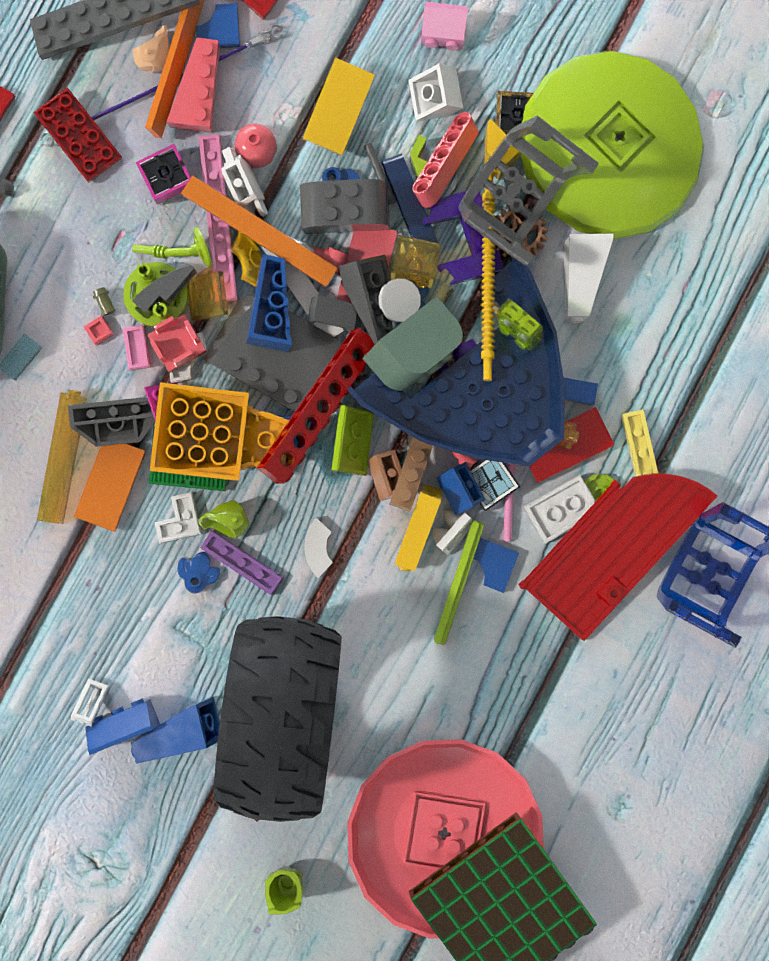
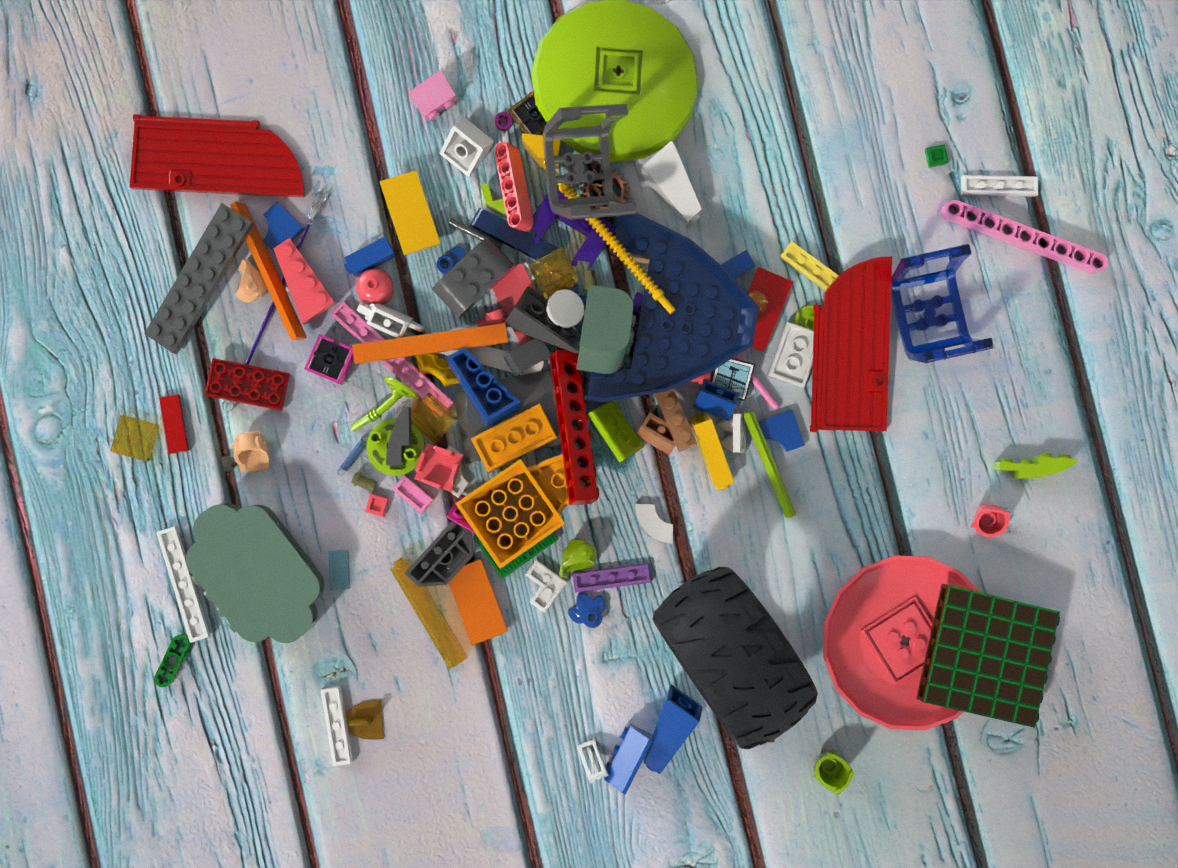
camera: 35 degrees left, 0 degrees up
clear neon green piece [497,298,543,352] -> none
none -> light nougat helmet [231,431,269,472]
none -> medium blue piece [338,434,369,476]
none -> blue brick [344,236,397,278]
none -> light orange tile [471,403,557,473]
none -> magenta bush [495,112,512,131]
none -> coral helmet [971,504,1011,537]
none -> lime slope [994,453,1078,479]

